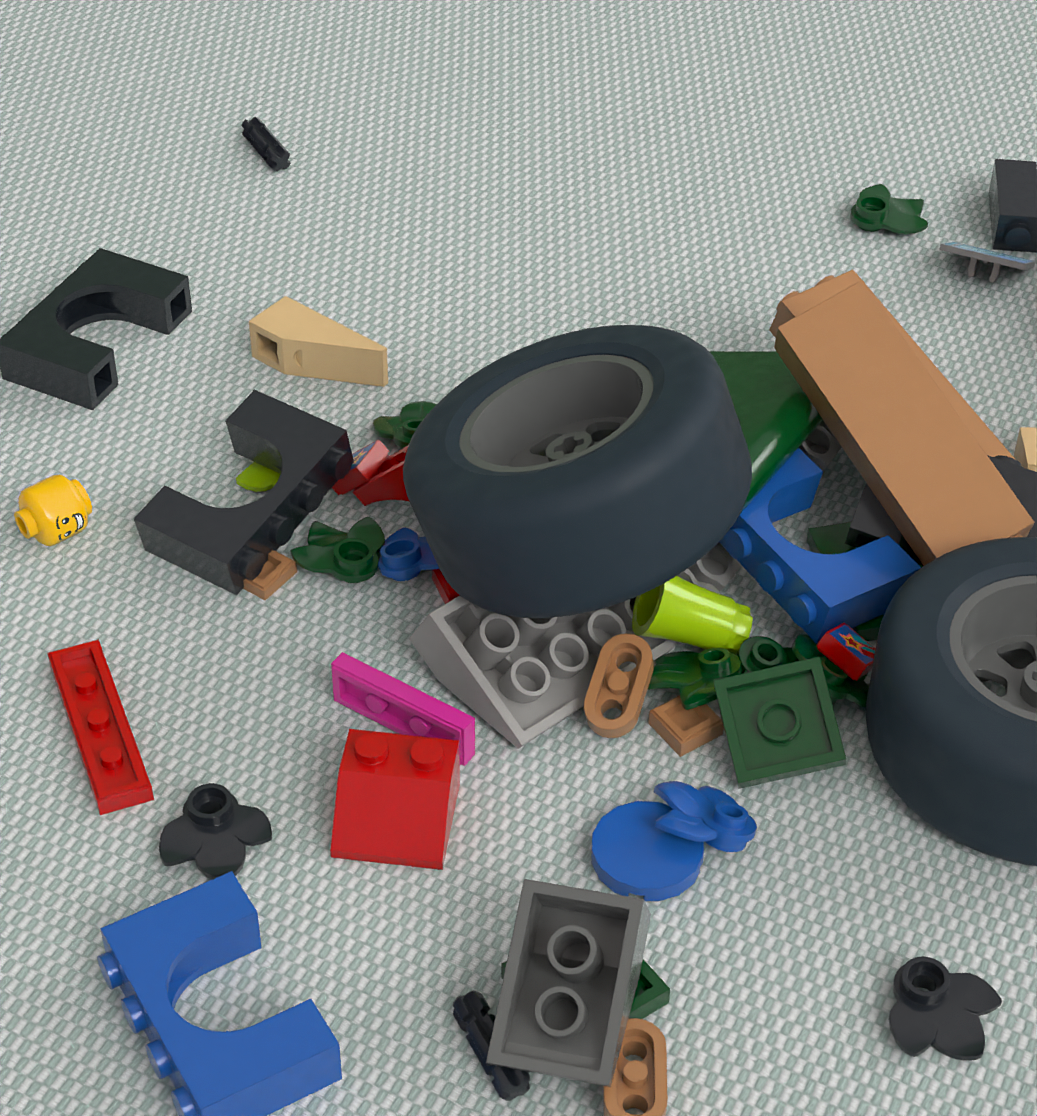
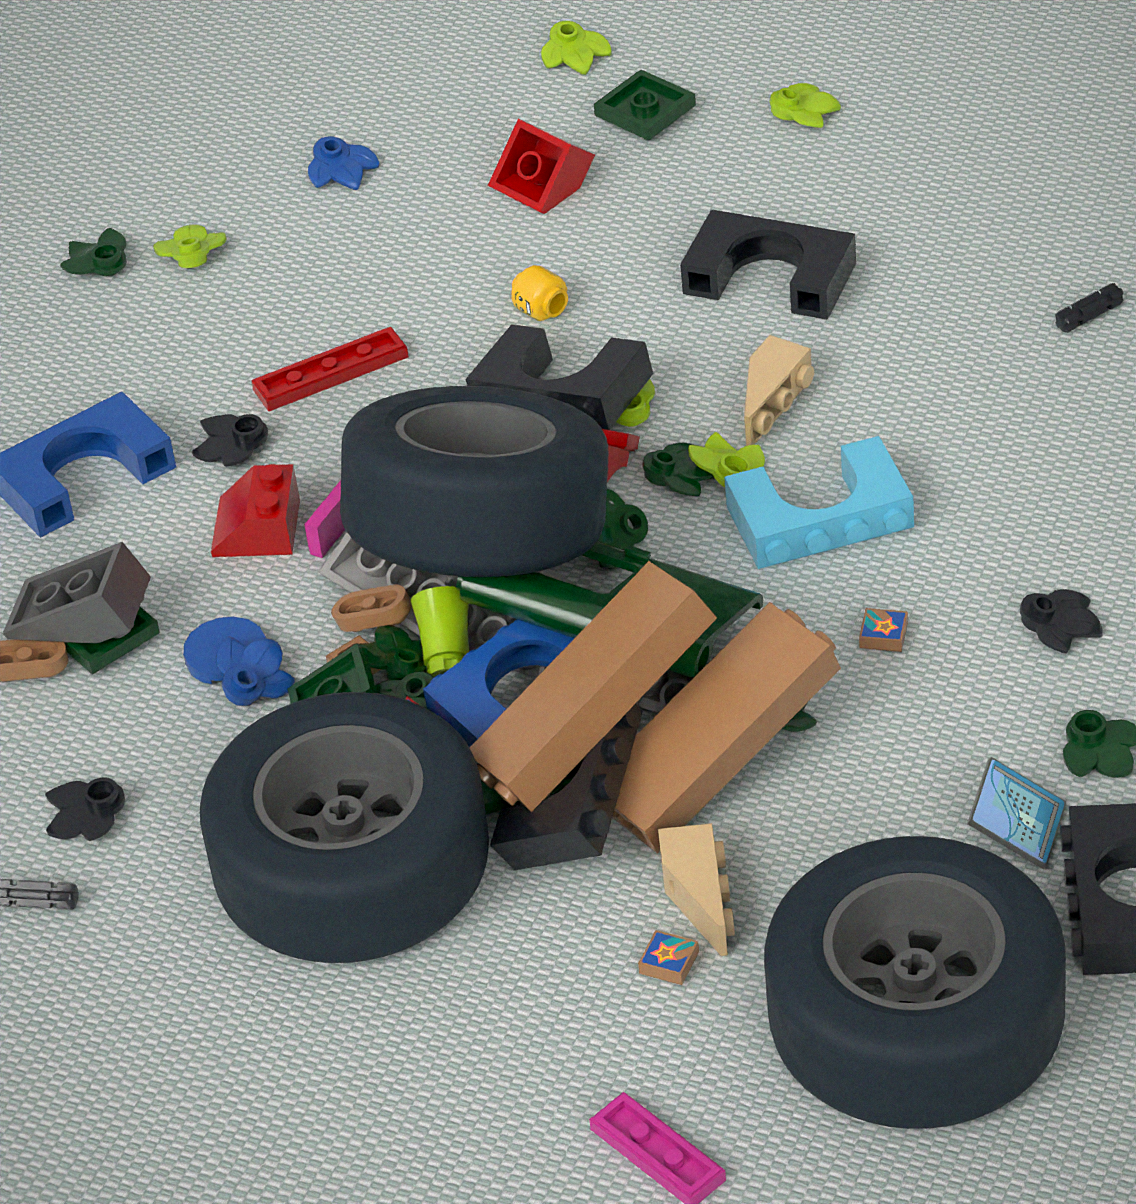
camera: 90 degrees right, 0 degrees up
none -> lime plate [688,432,765,488]
none -> medium azure arch [724,436,914,569]
none -> tile [859,608,908,652]
none -> black plate [1019,589,1103,654]

